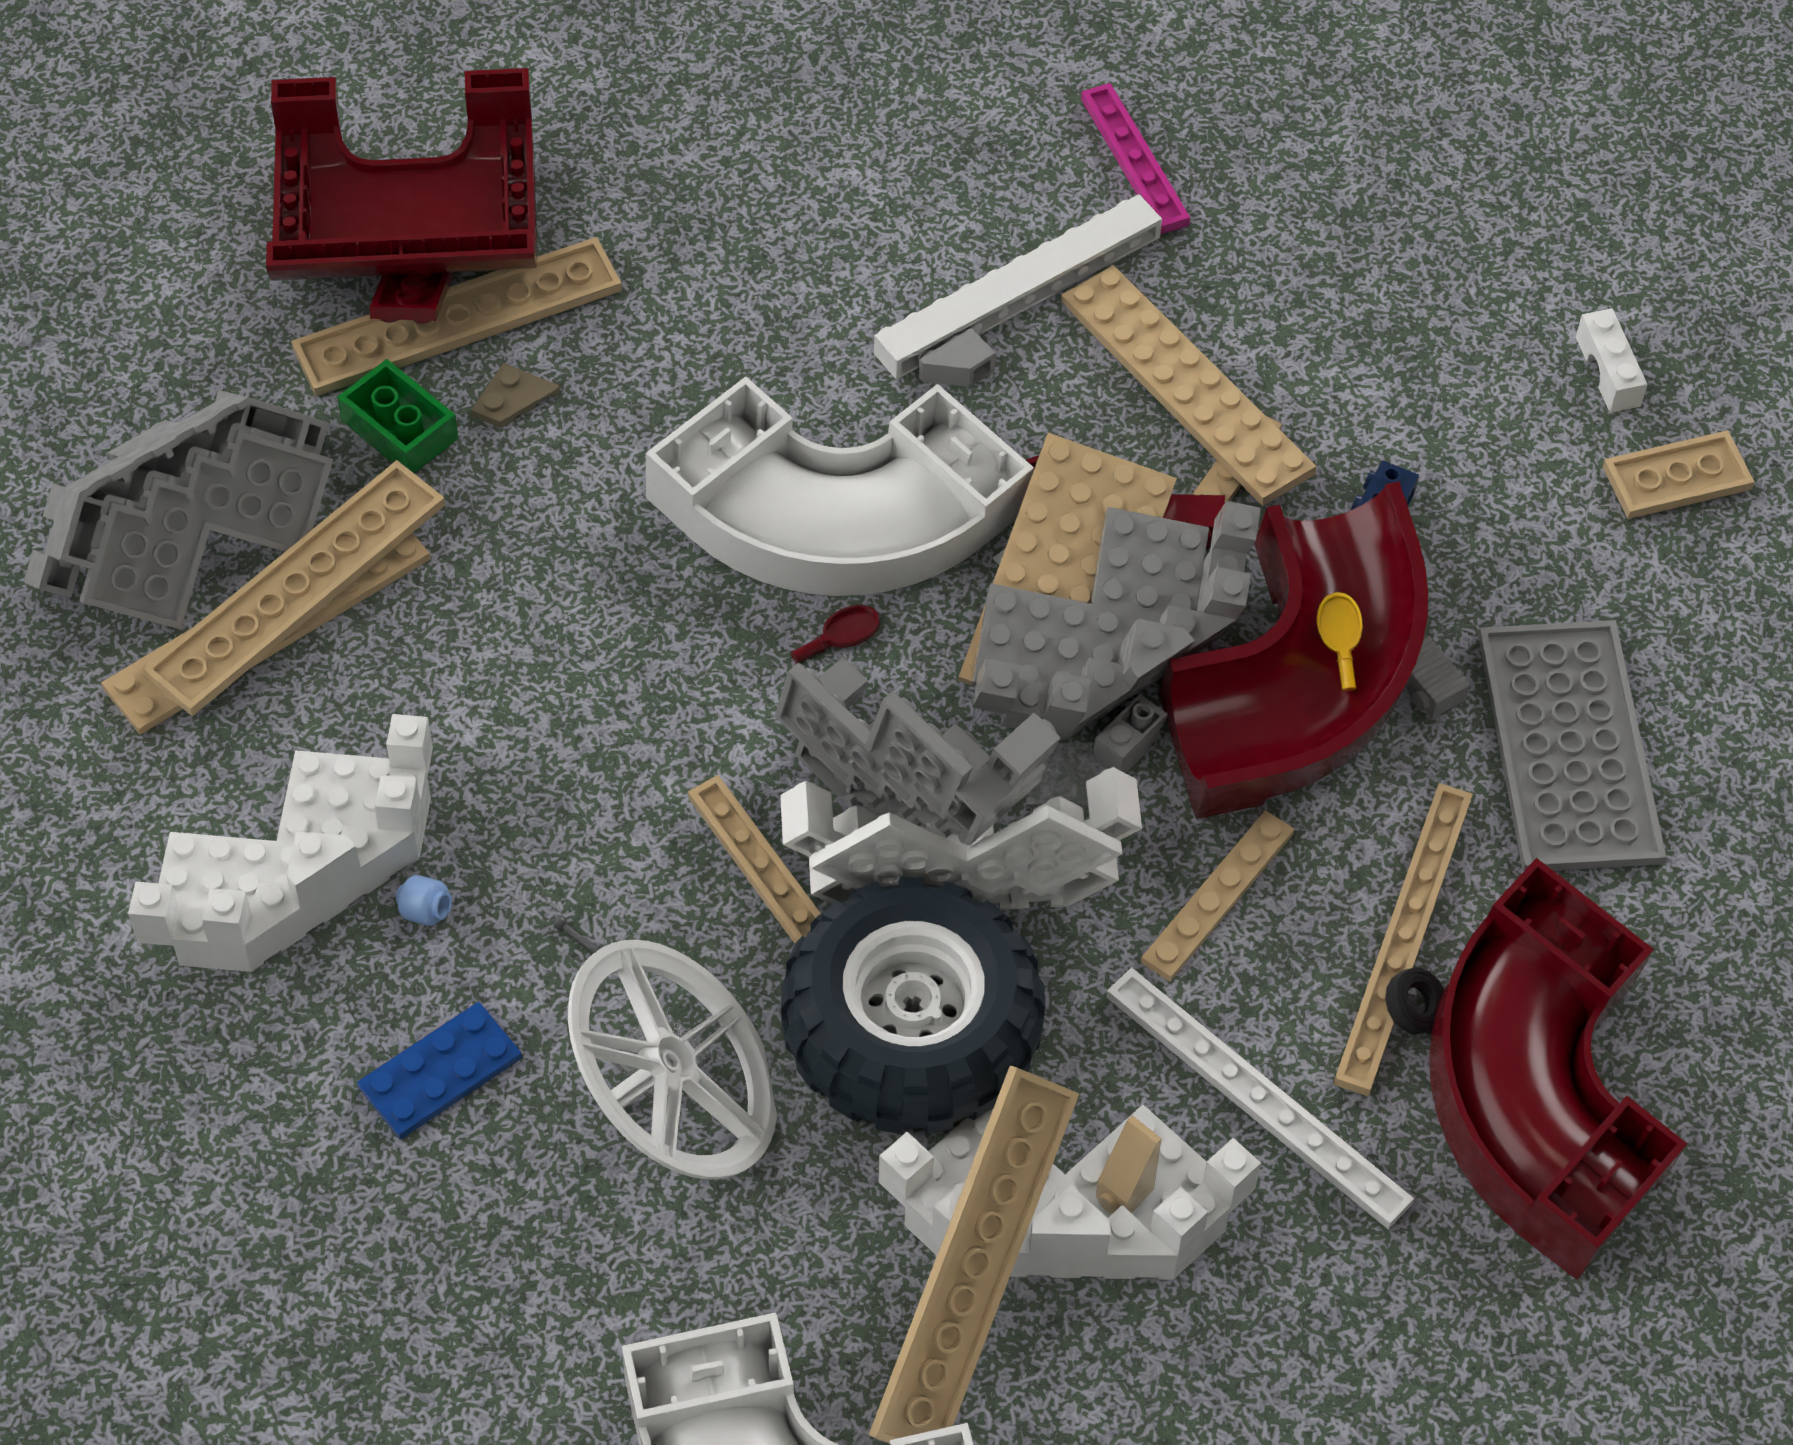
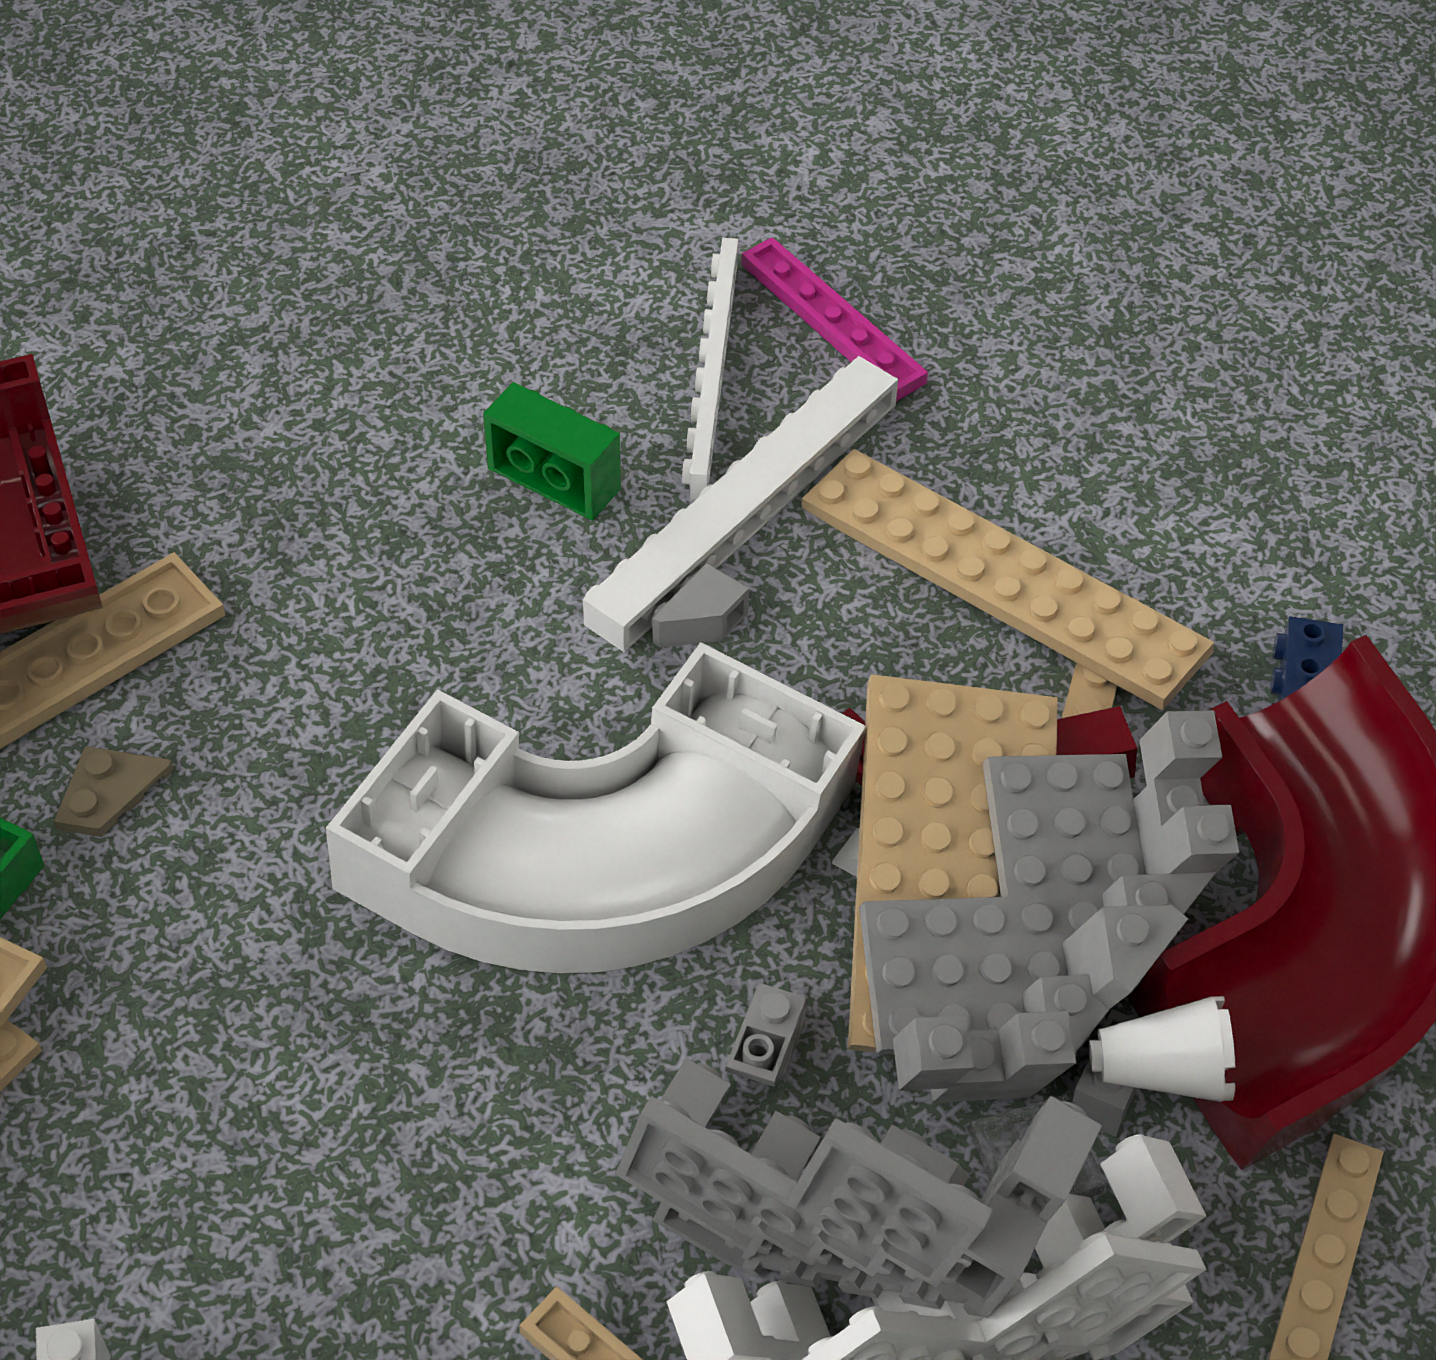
camera: 15 degrees left, 5 degrees down
dark red piece [791,605,880,664] -> none
yellow piece [1317,592,1363,691] -> none
none -> green brick [483,382,621,521]
none -> white plate [682,238,738,500]
none -> light grey slope [725,983,806,1087]
none -> white cone [1089,996,1235,1102]

